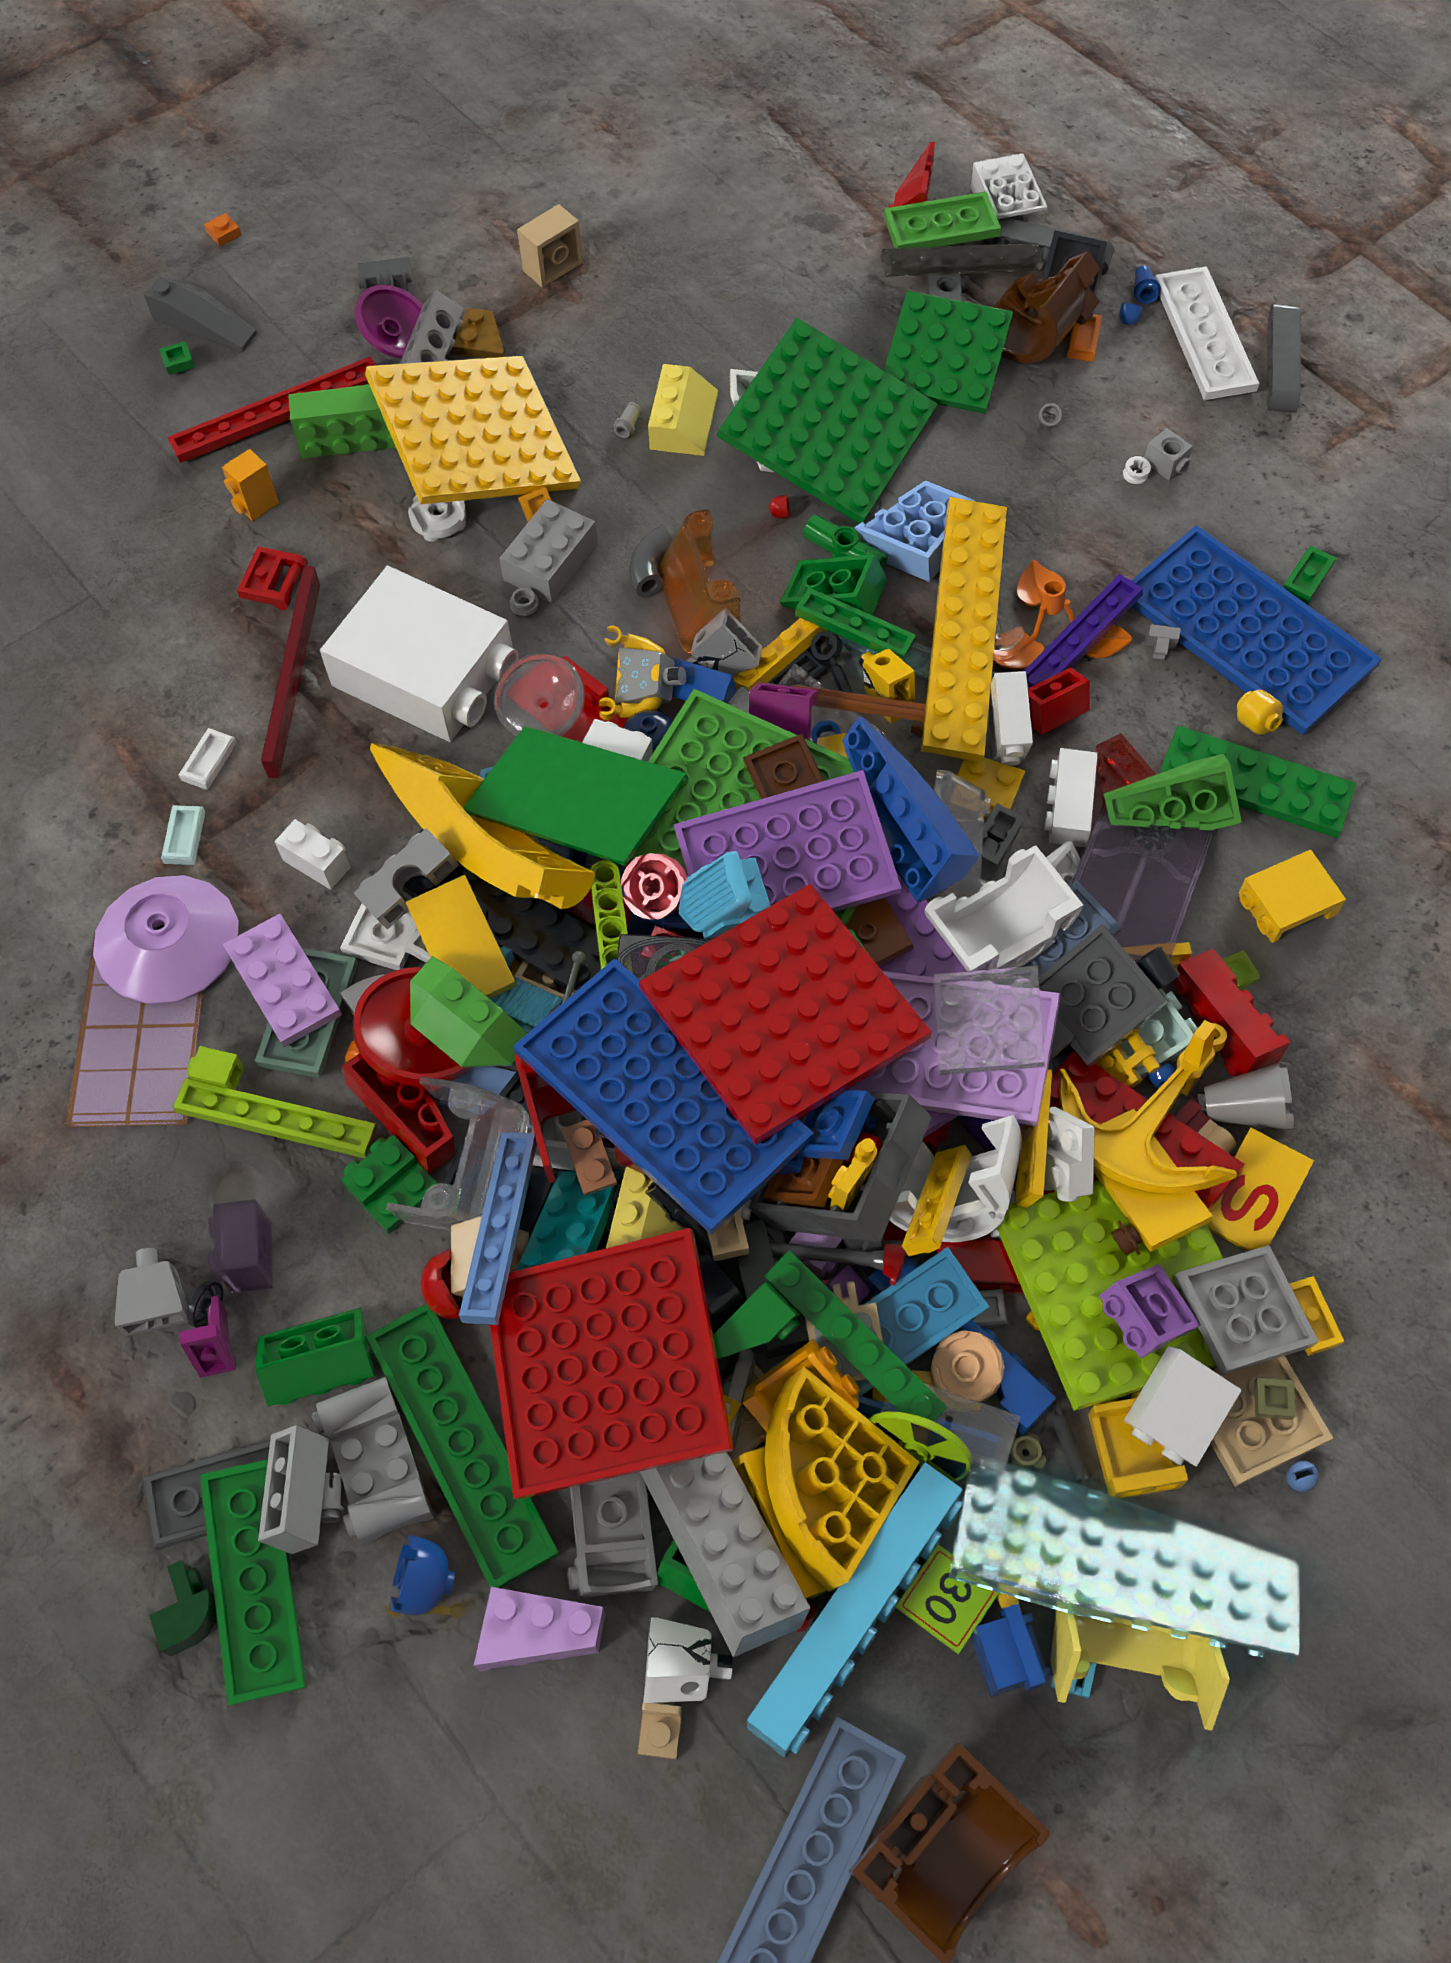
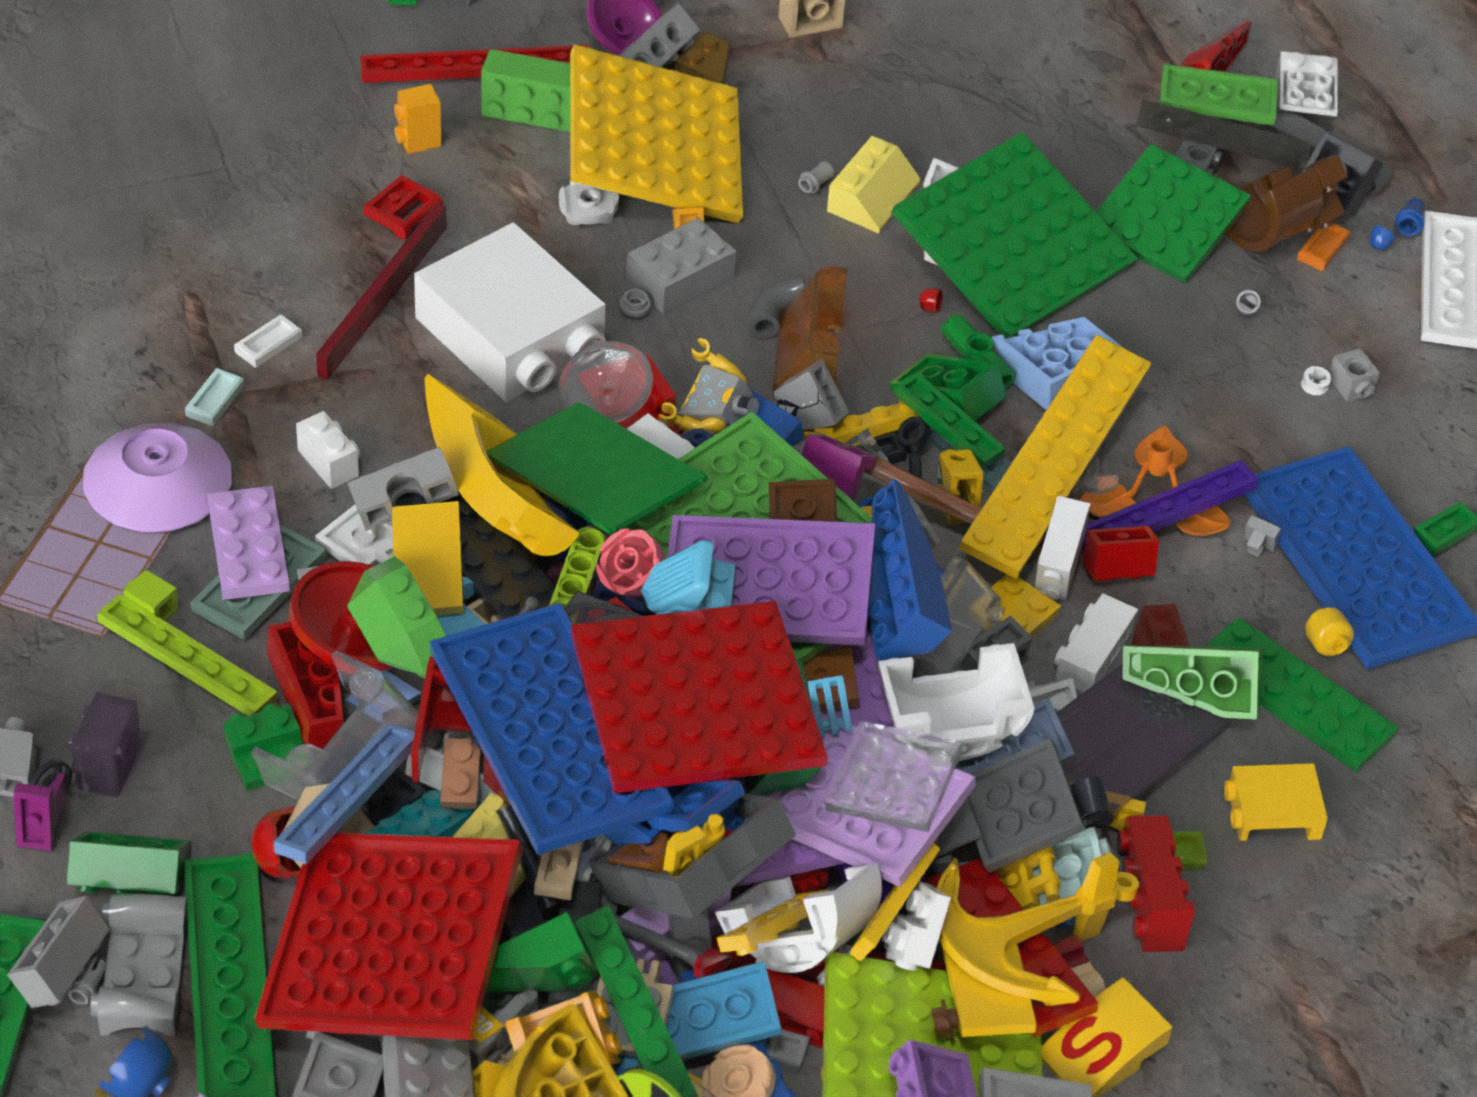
camera: 15 degrees right, 15 degrees down
light grey cone [1198,1062,1294,1130] -> none
none -> medium azure tile [808,675,853,737]

